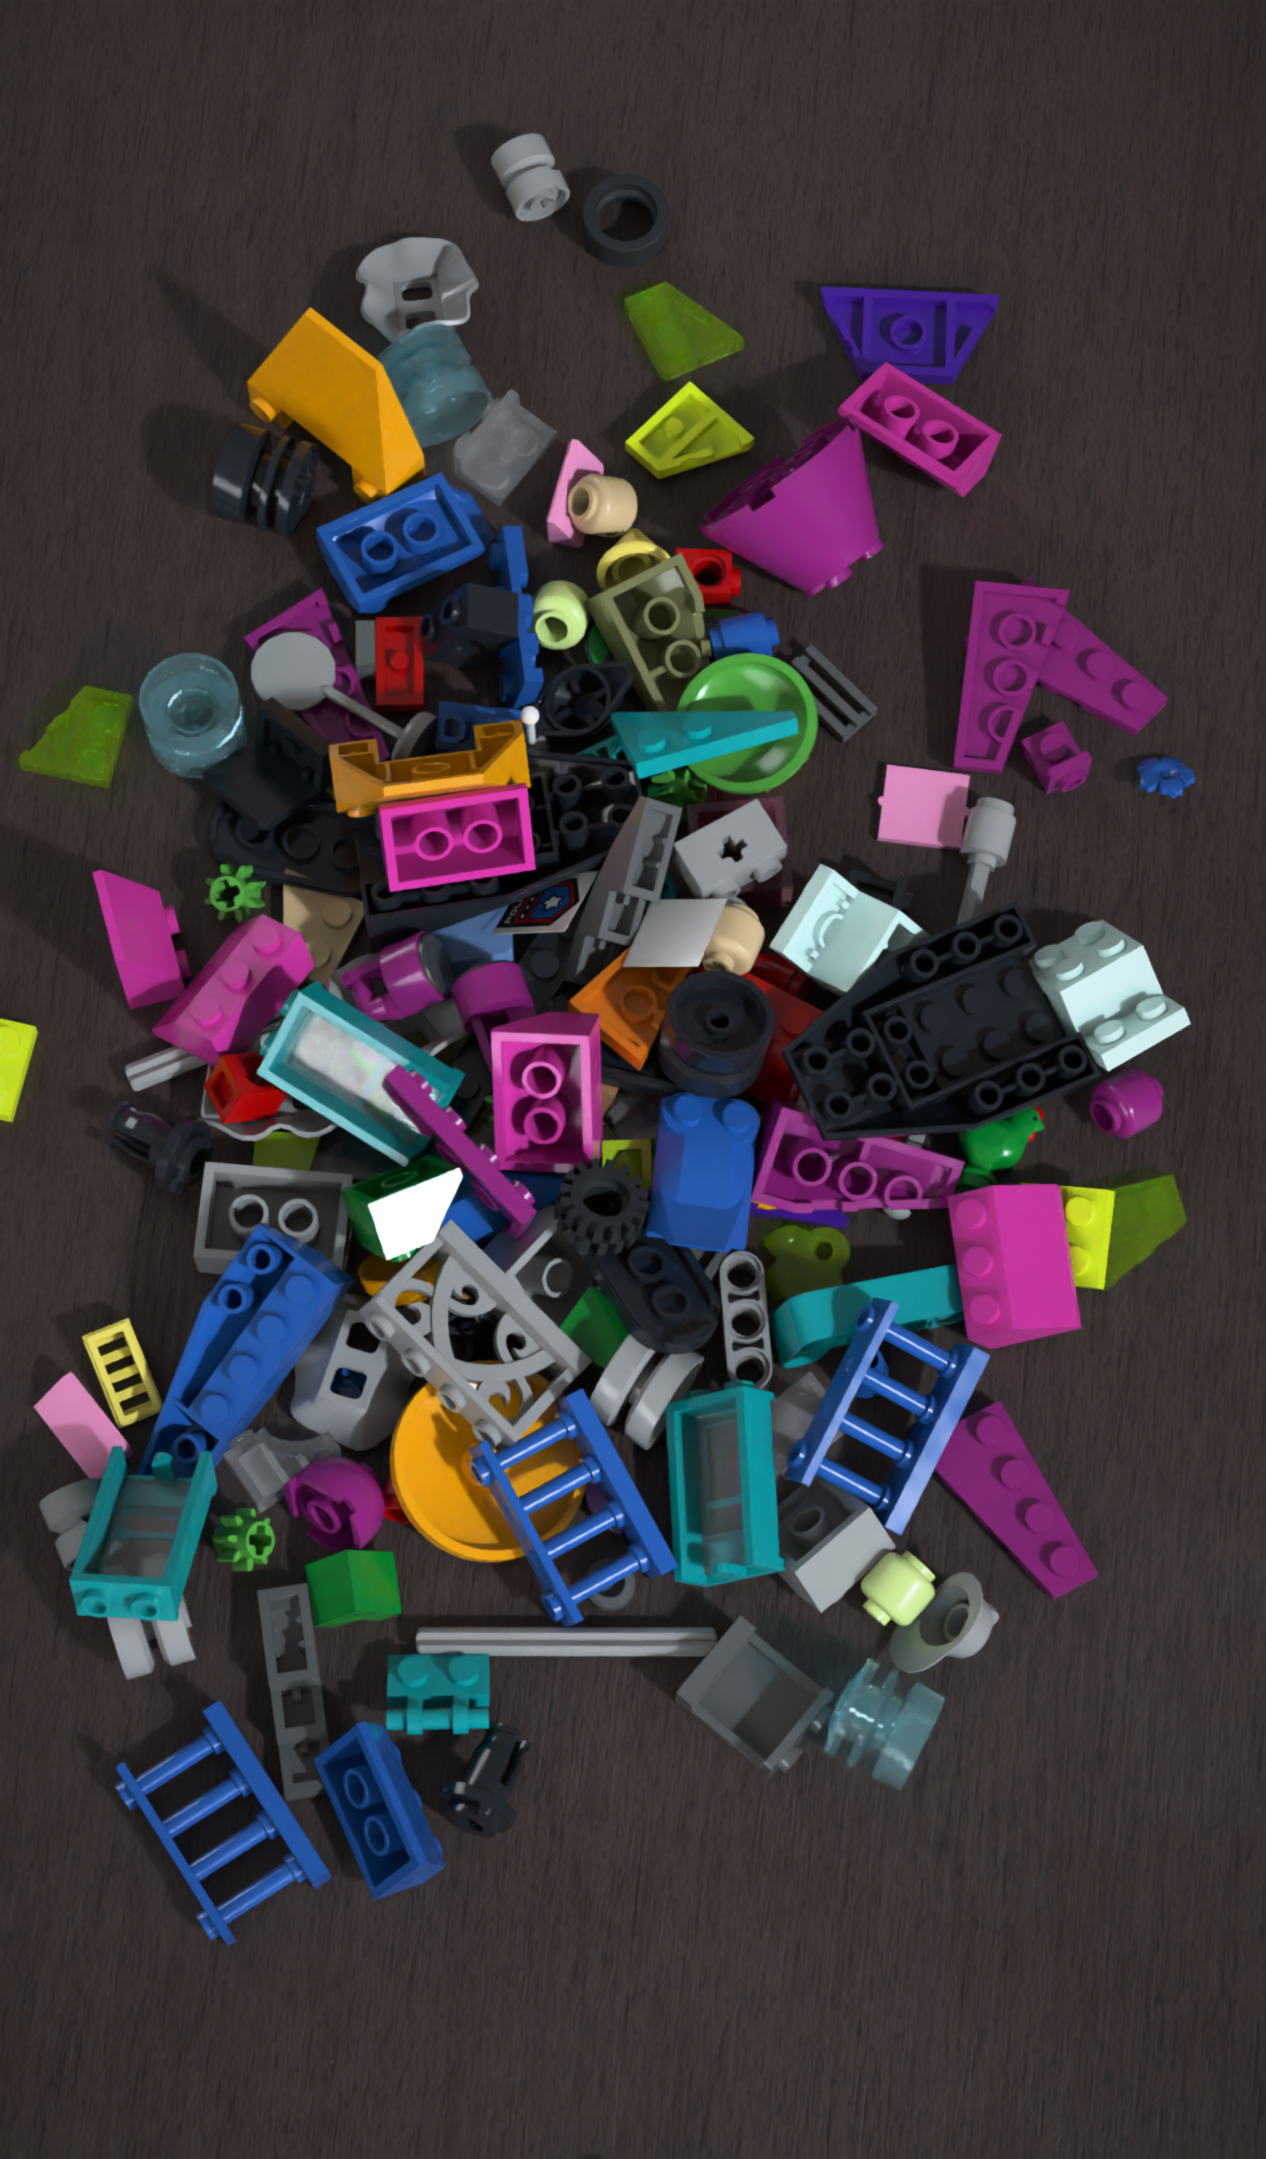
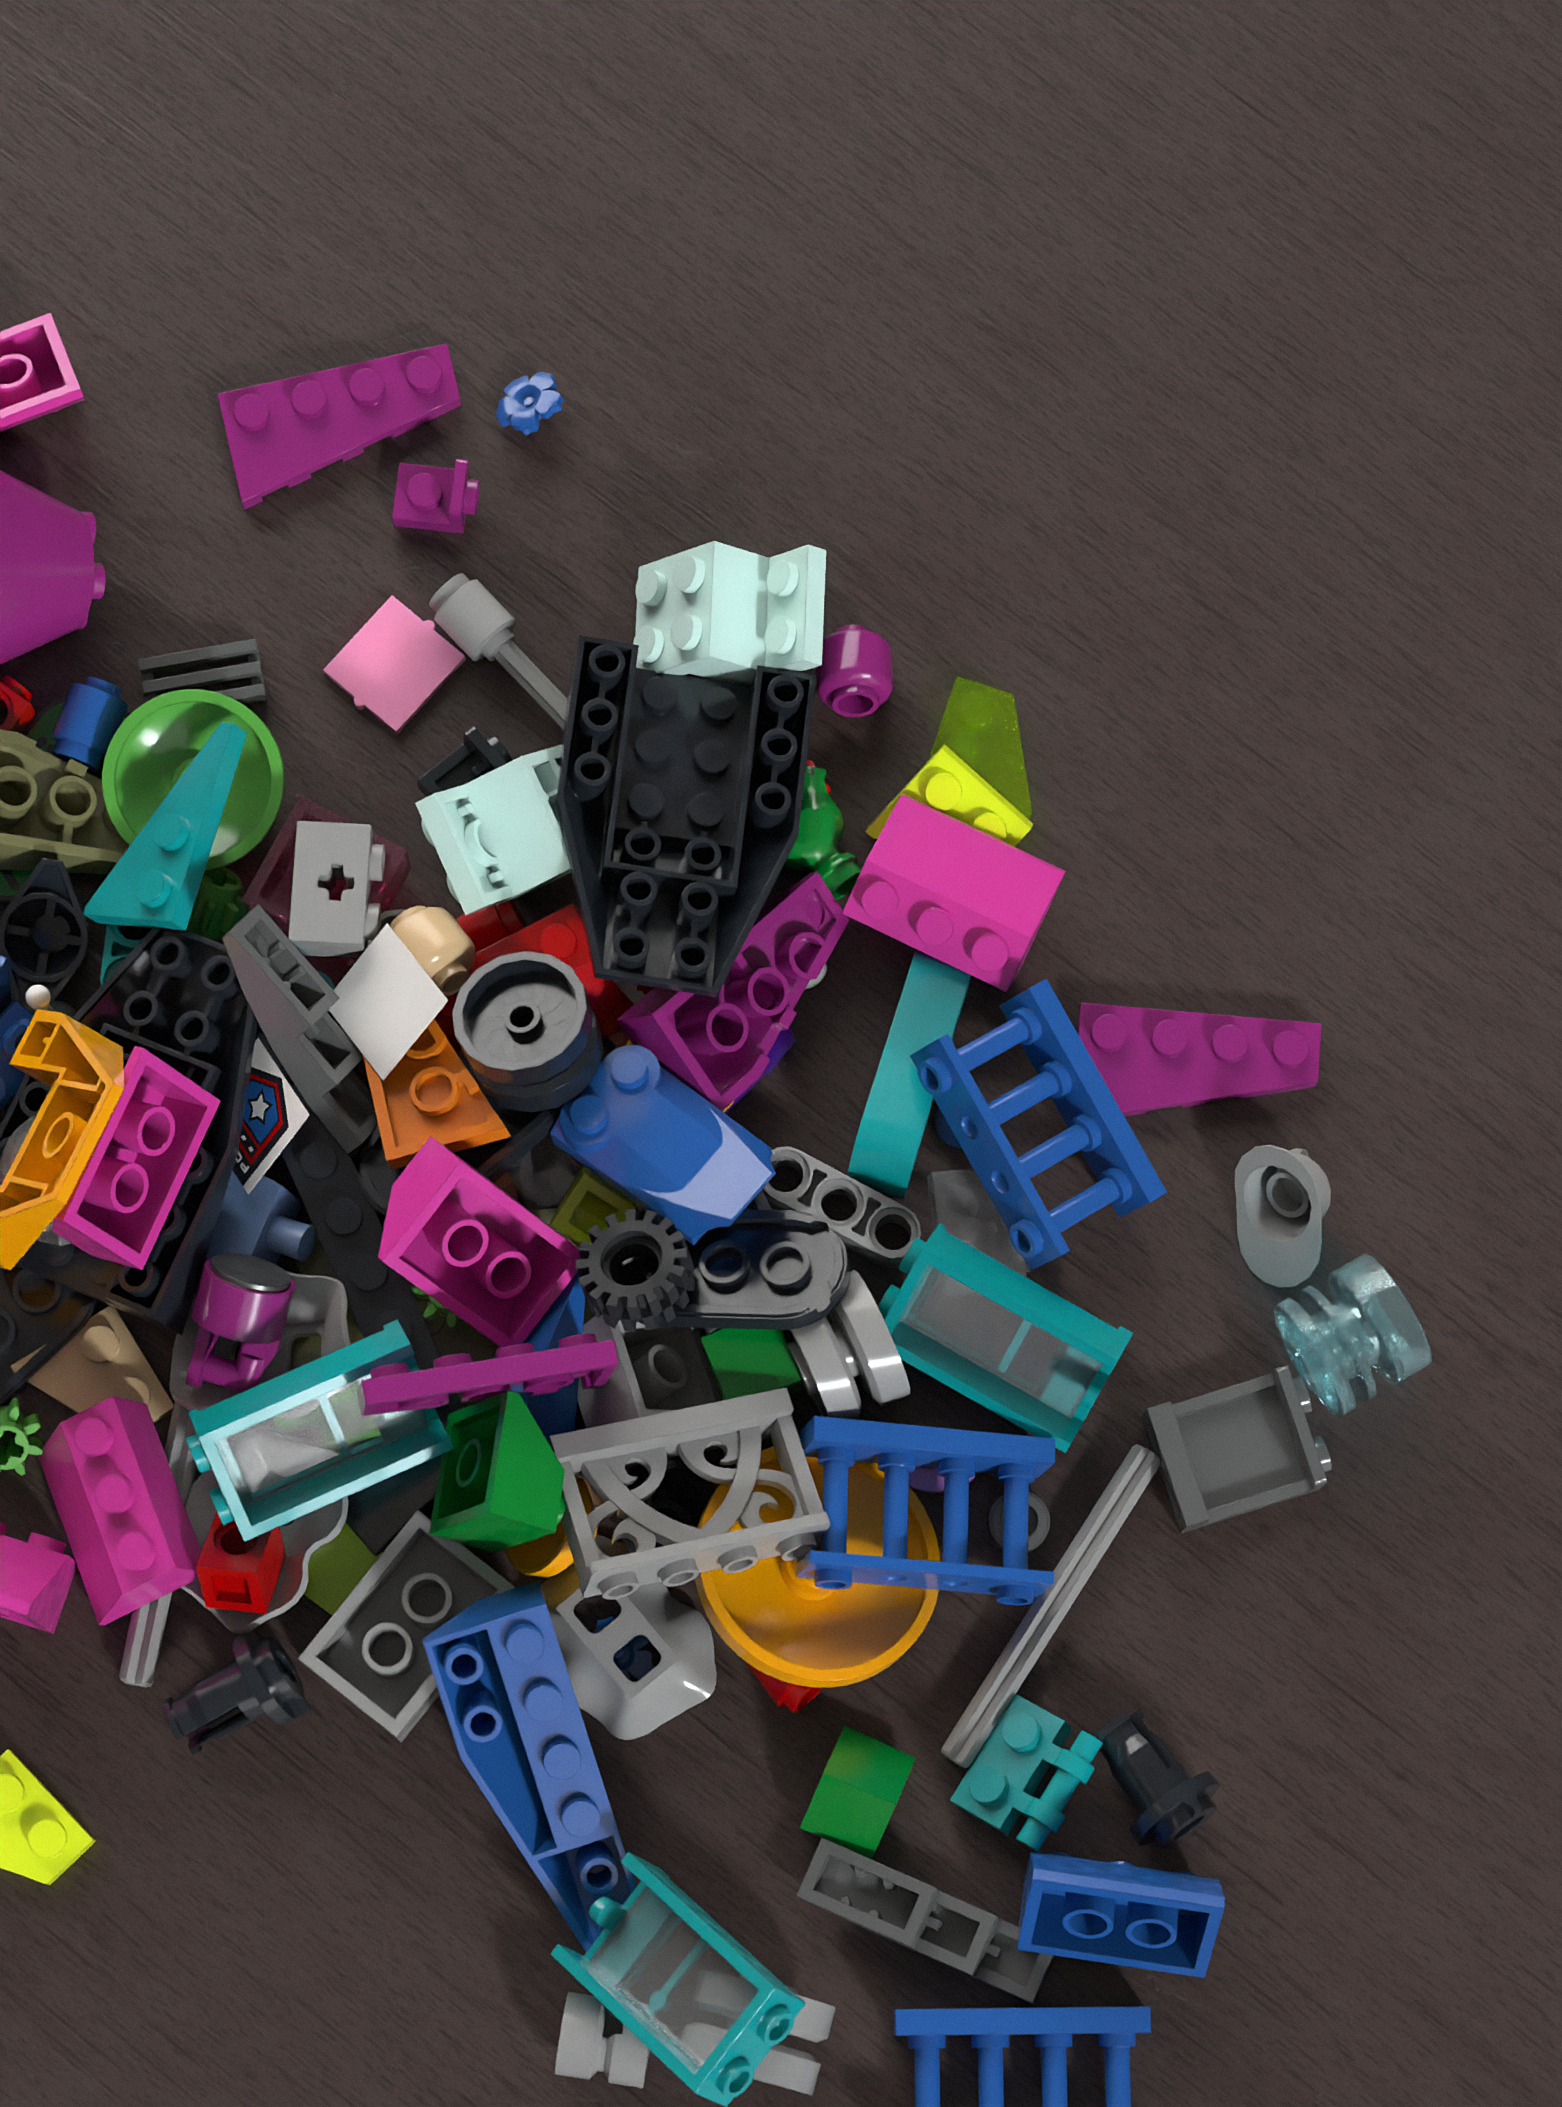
camera: 60 degrees left, 5 degrees up
bright pink slope [34,1371,133,1480] -> none
light yellow slope [81,1318,163,1429] -> none
bright green gear [212,1508,275,1571] -> none
clear arch [223,1427,342,1514] -> none
magenta cylinder [285,1456,385,1554] -> none
magenta piece [451,960,538,1074] -> none
clear neon green plate [764,1225,850,1300] -> none
light grey slope [777,1474,896,1613] -> none
yellowish green head [861,1550,936,1626] -> none
magenta wing [953,581,1070,774] -> none

